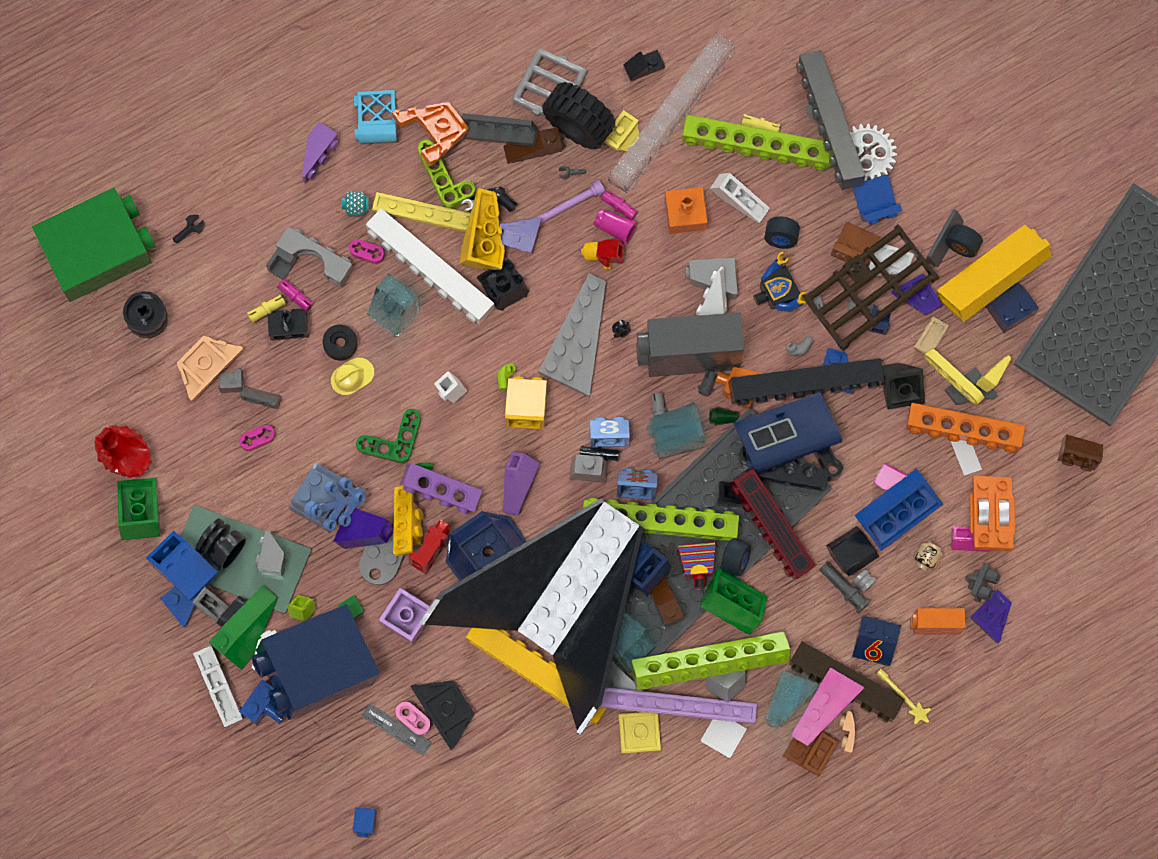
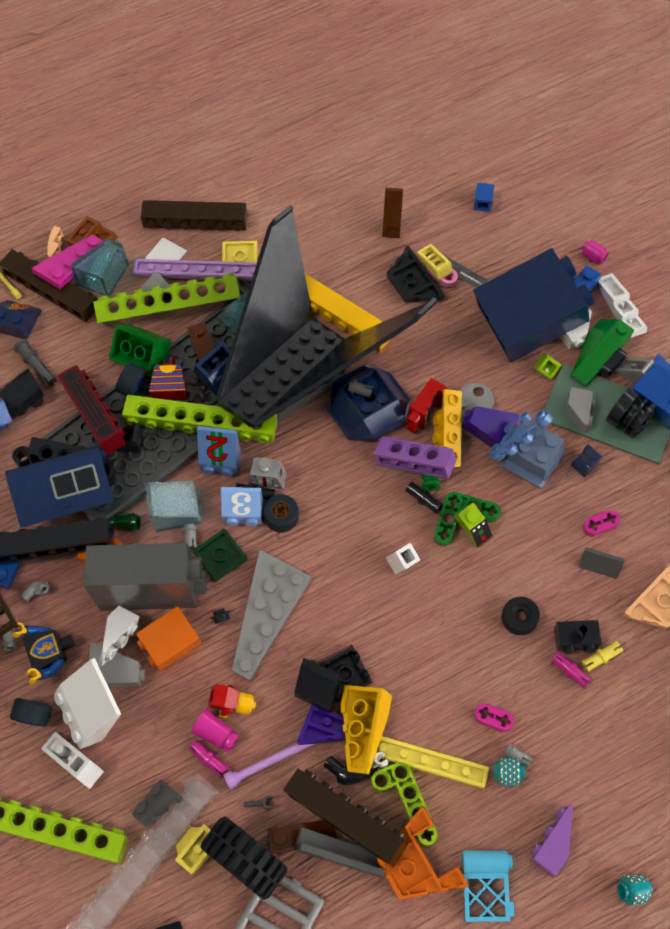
camera: 175 degrees left, 10 degrees down
flat silver panel [219,369,244,393] -> none
dark grey panel [266,247,296,280] -> none
light grey arch [276,227,353,288] -> none
light yellow piece [331,358,374,395] -> none
green tile [337,595,364,619] -> none
white brick [366,209,495,325] -> none
clear light blue slope [367,273,421,337] -> none
lavender brick [379,588,430,645] -> none
lime arm [497,363,516,391] -> none
medium lavender slope [503,452,540,515] -> none
yellow slope [505,376,547,430] -> none
orange brick [665,187,707,234] -> none
light yellow pin [741,114,780,132] -> none
light grey wheel [852,569,877,593] -> none
none -> white slope [54,658,121,749]
none -> dark grey wing [132,779,184,827]
none -> orange brick [136,606,202,672]
none -> dark brown brick [140,200,248,231]
none -> dark green tile [193,528,248,582]
none -> black wheel [263,494,299,533]
none -> dark brown brick [283,768,408,868]
none -> black slope [294,658,341,713]
none -> dark grey pin [348,380,373,398]
none -> reddish brown slope [382,187,403,238]
none -> black pin [405,482,443,514]
none -> light yellow slope [417,244,452,280]
none -> lime slope [453,503,493,548]
none -> light grey pin [503,744,532,769]
none -> dark blue panel [571,444,602,478]
none -> dark pink brick [581,240,609,264]
none -> teal head [617,874,653,906]

